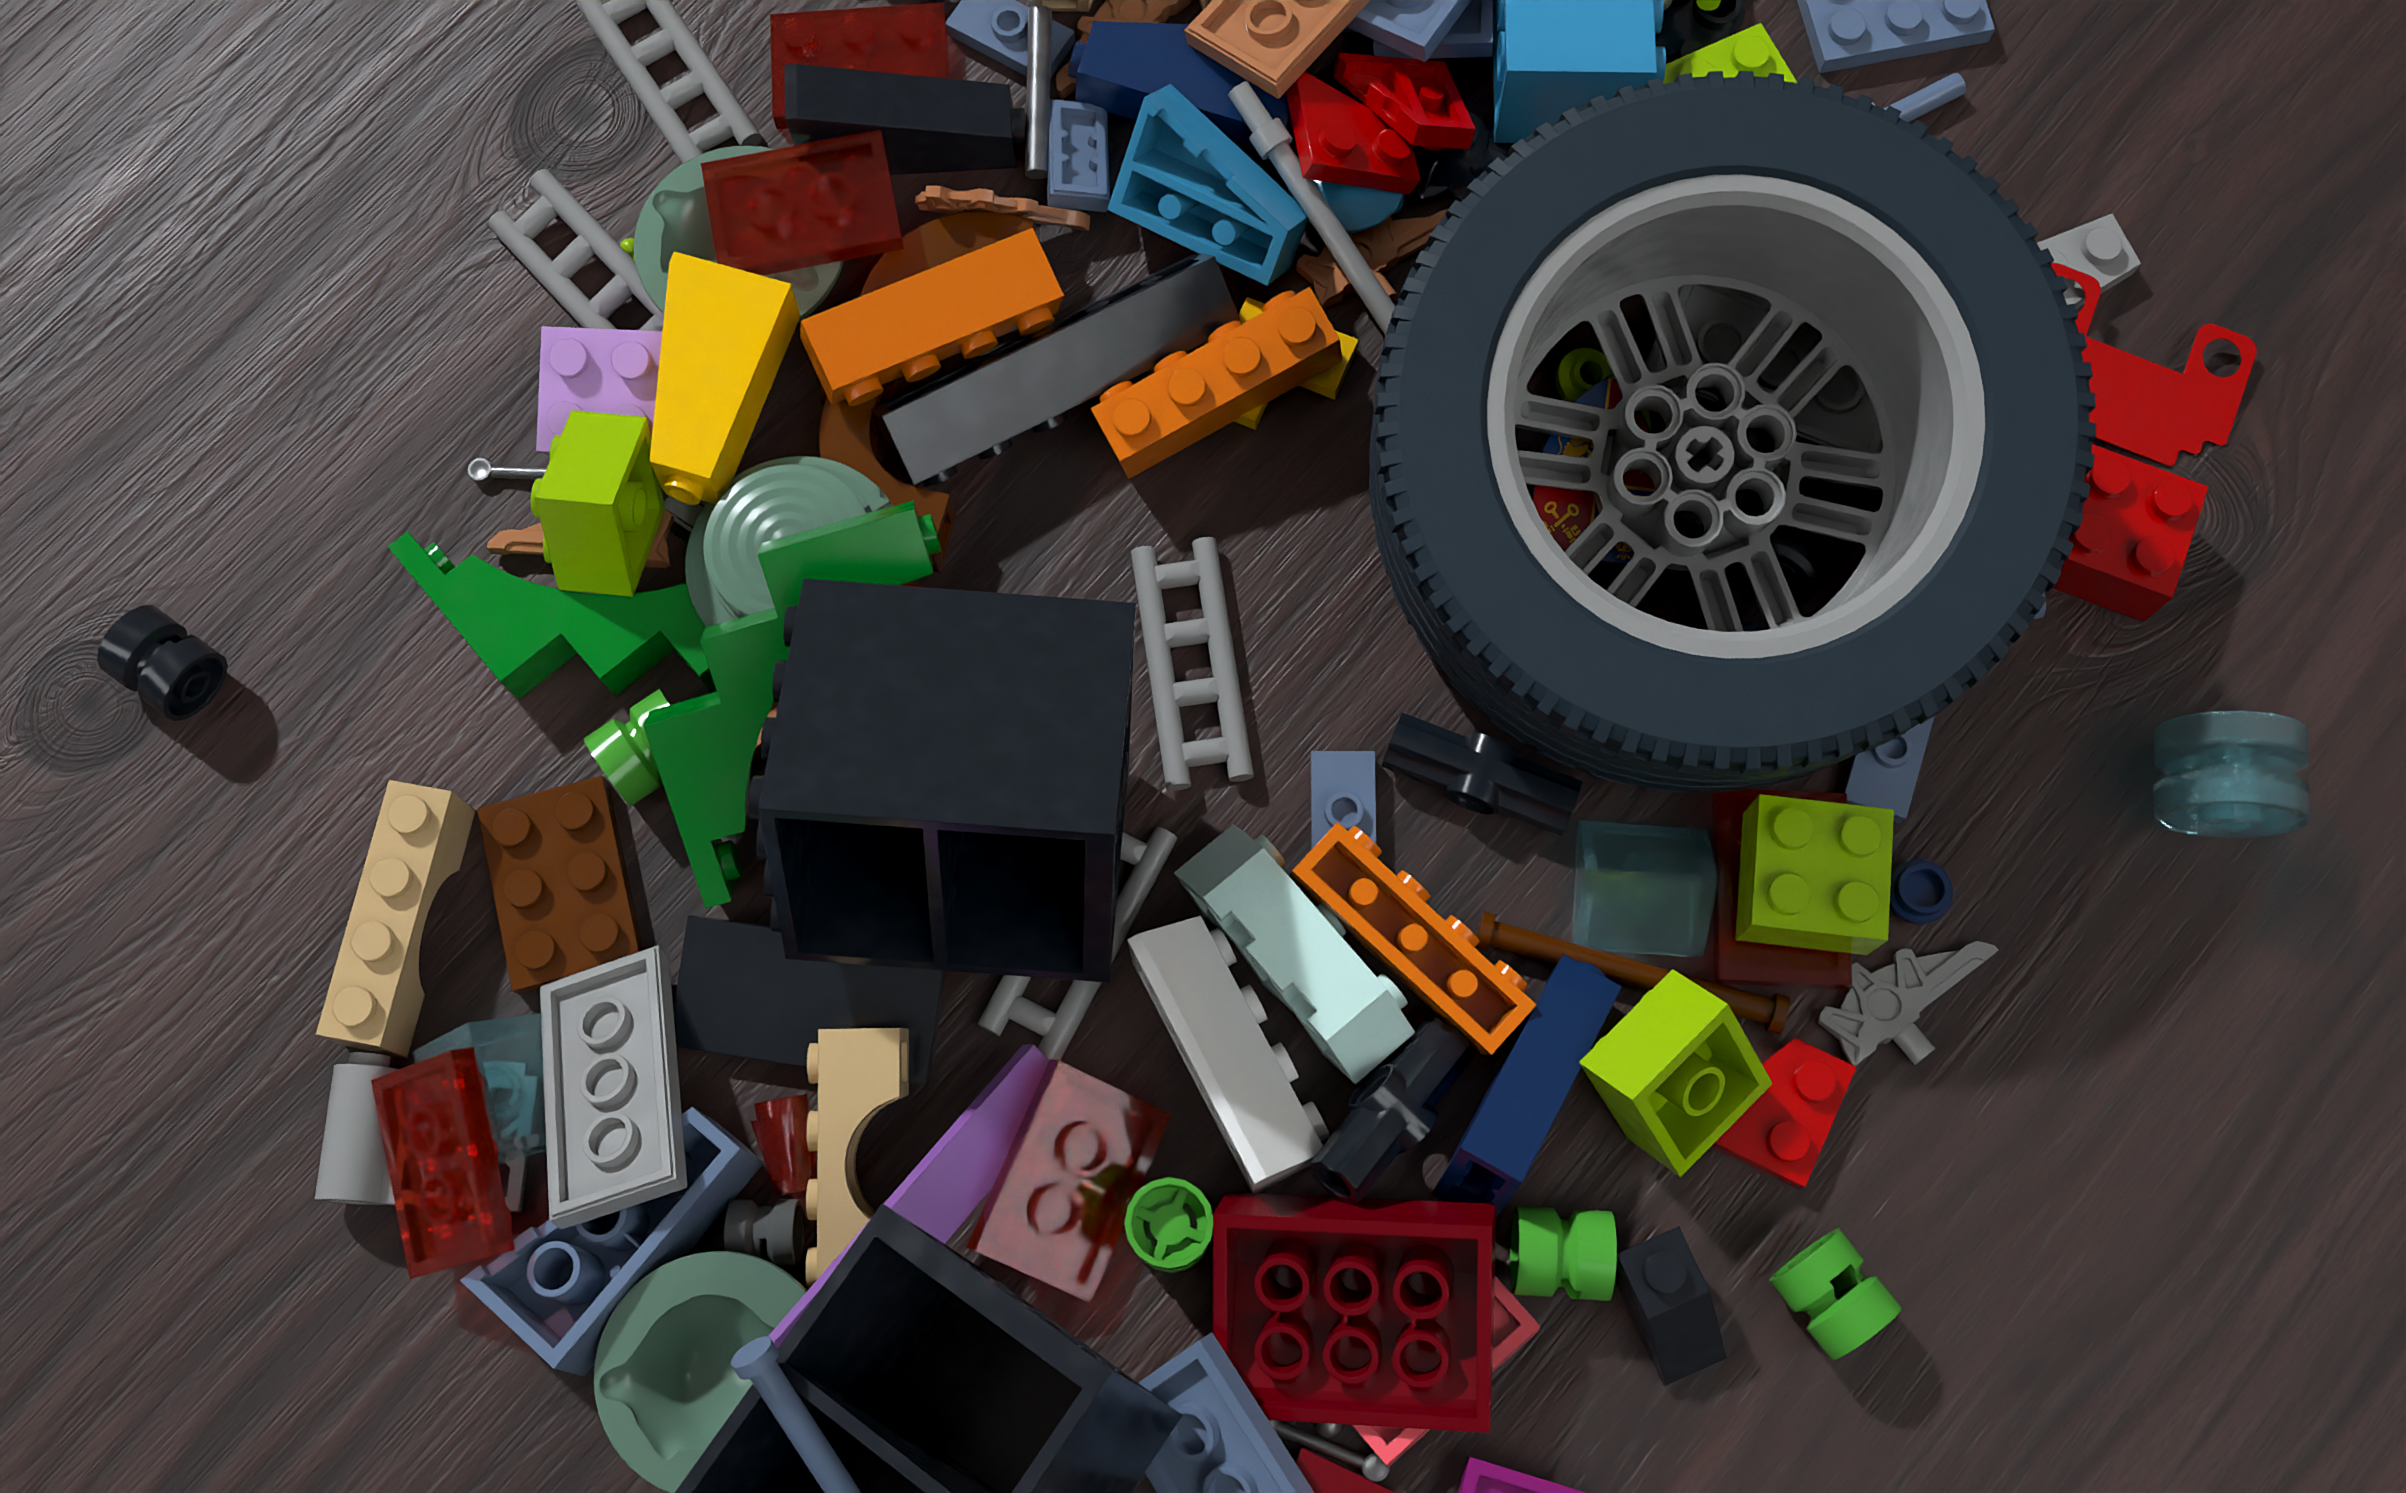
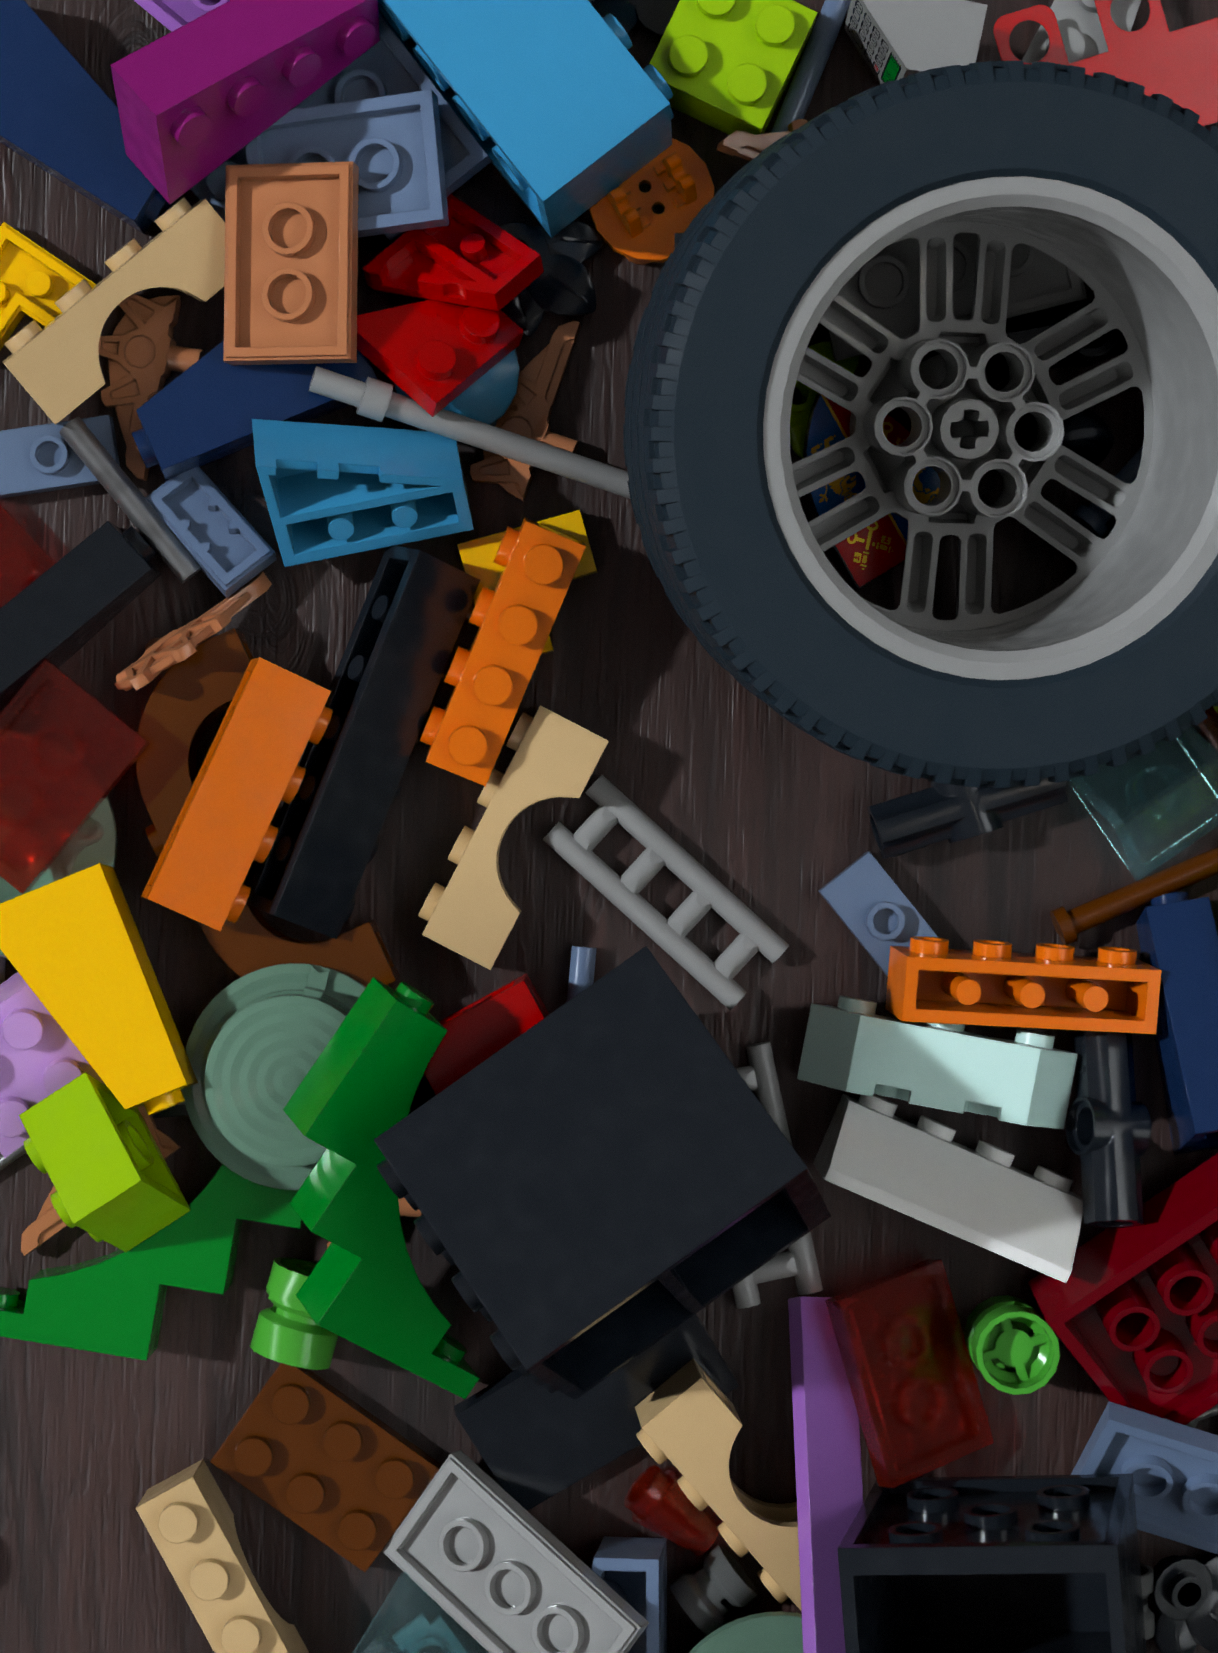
camera: 45 degrees left, 15 degrees up
none -> tan arch [418,705,609,970]

